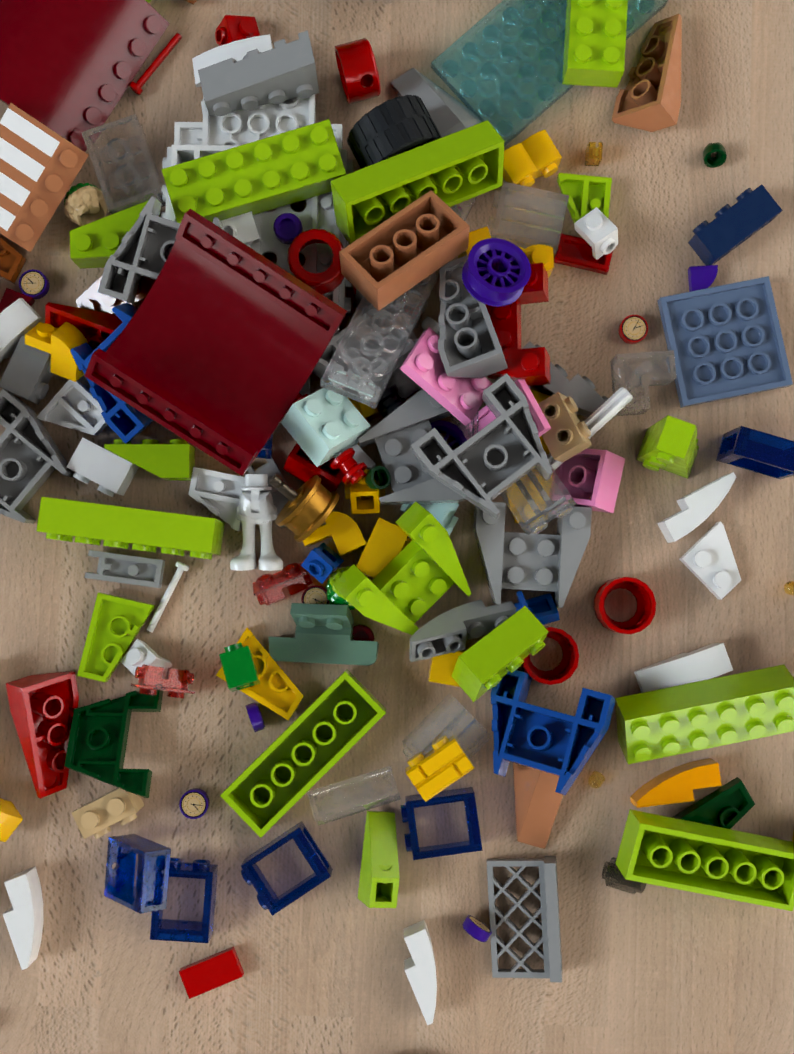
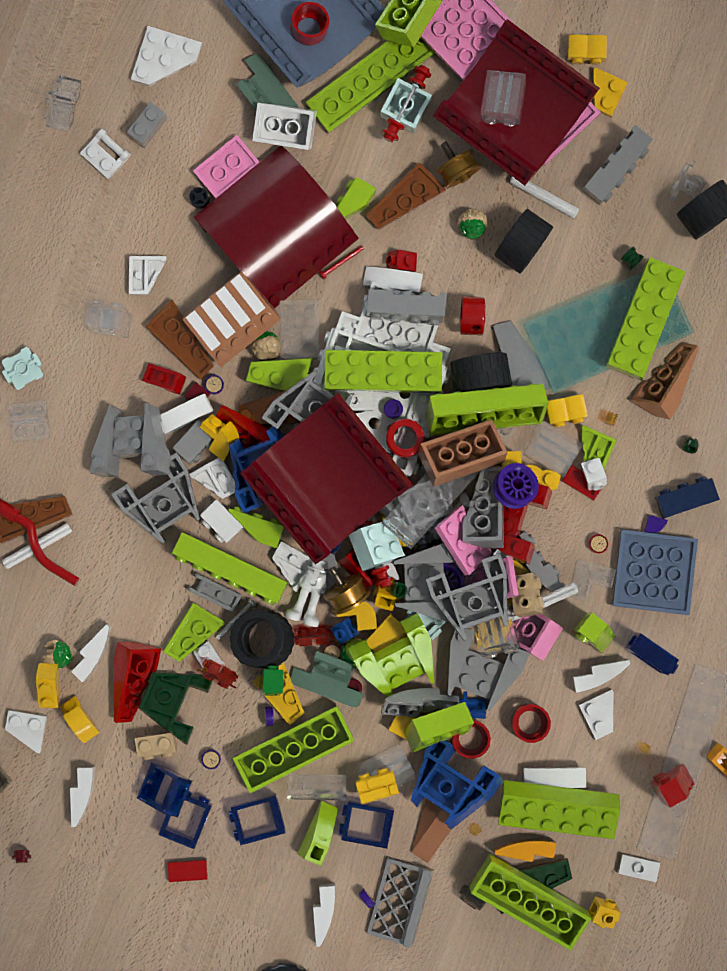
camera: 15 degrees right, 0 degrees up
none -> black tyre [229,609,294,669]

